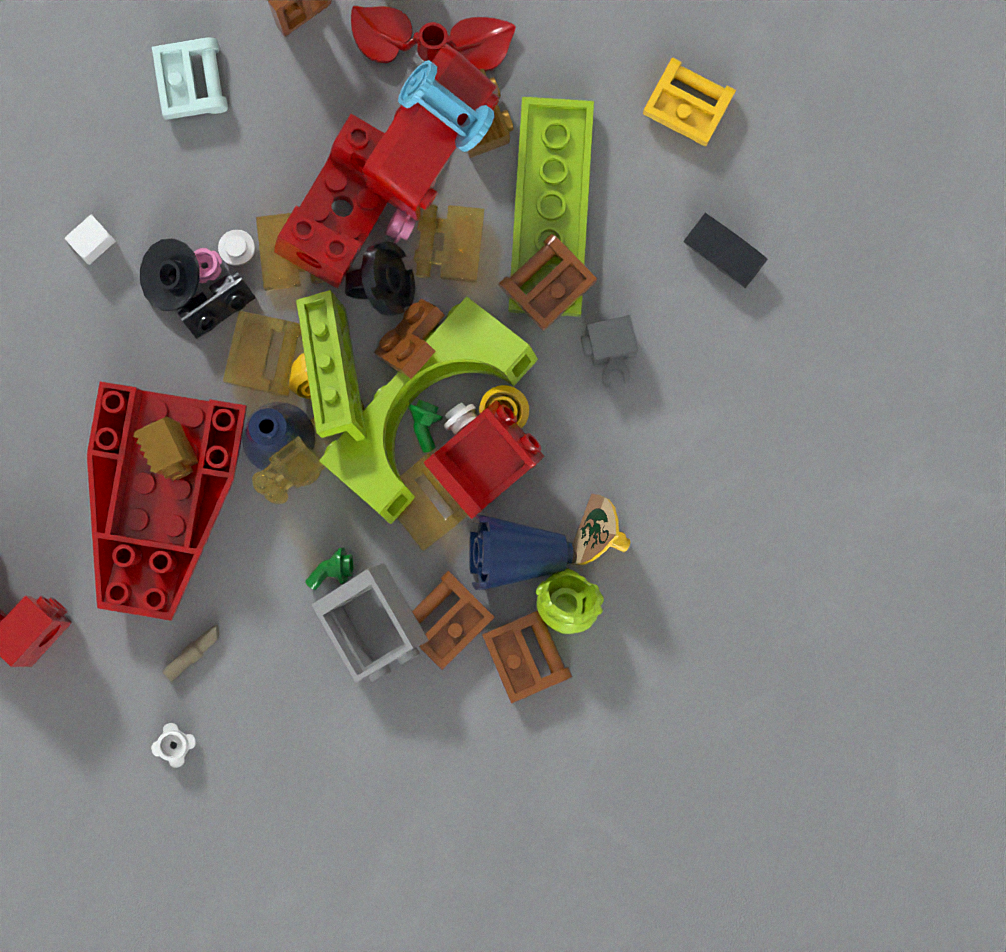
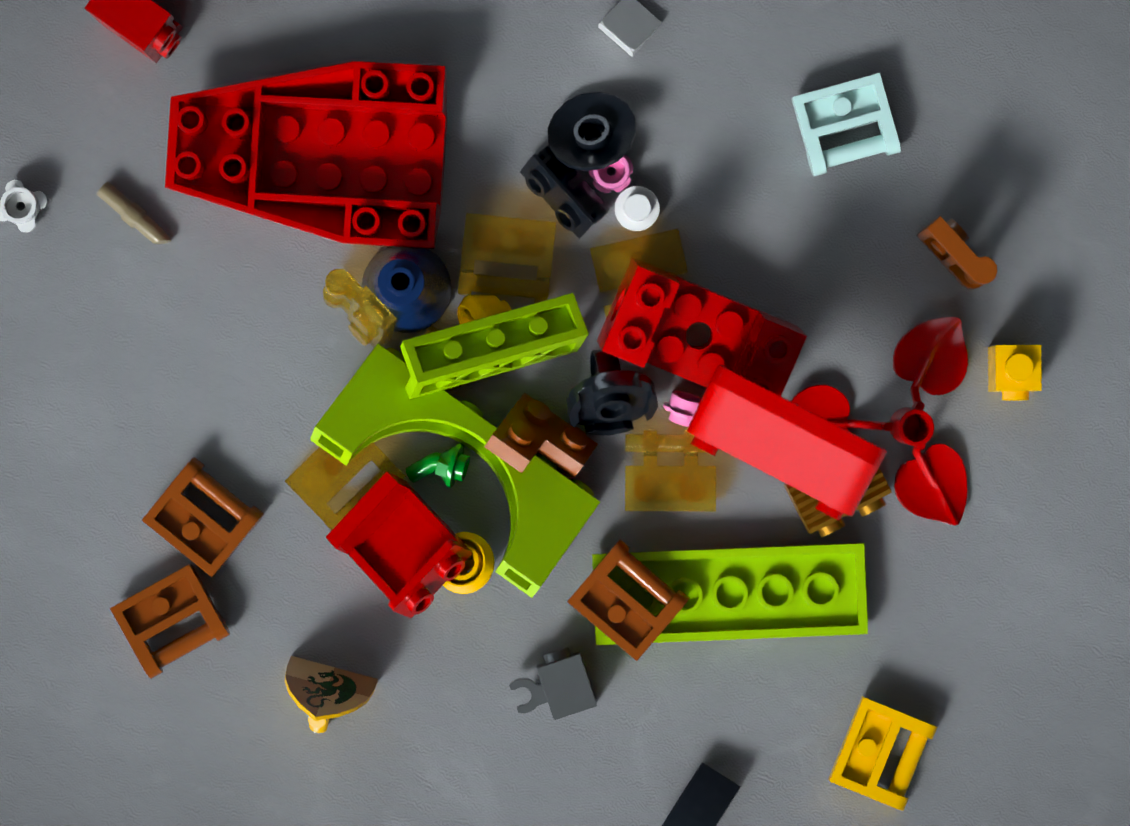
camera: 85 degrees right, 5 degrees up
pearl gold brick [133,417,198,481] -> none
green plate [305,547,354,590] -> none
light grey window [311,563,429,683] -> none
medium azure hose [398,60,494,152] -> none
white plate [444,403,477,435] -> none
dark blue cone [469,515,573,590] -> none
lime hair [535,568,604,634] -> none

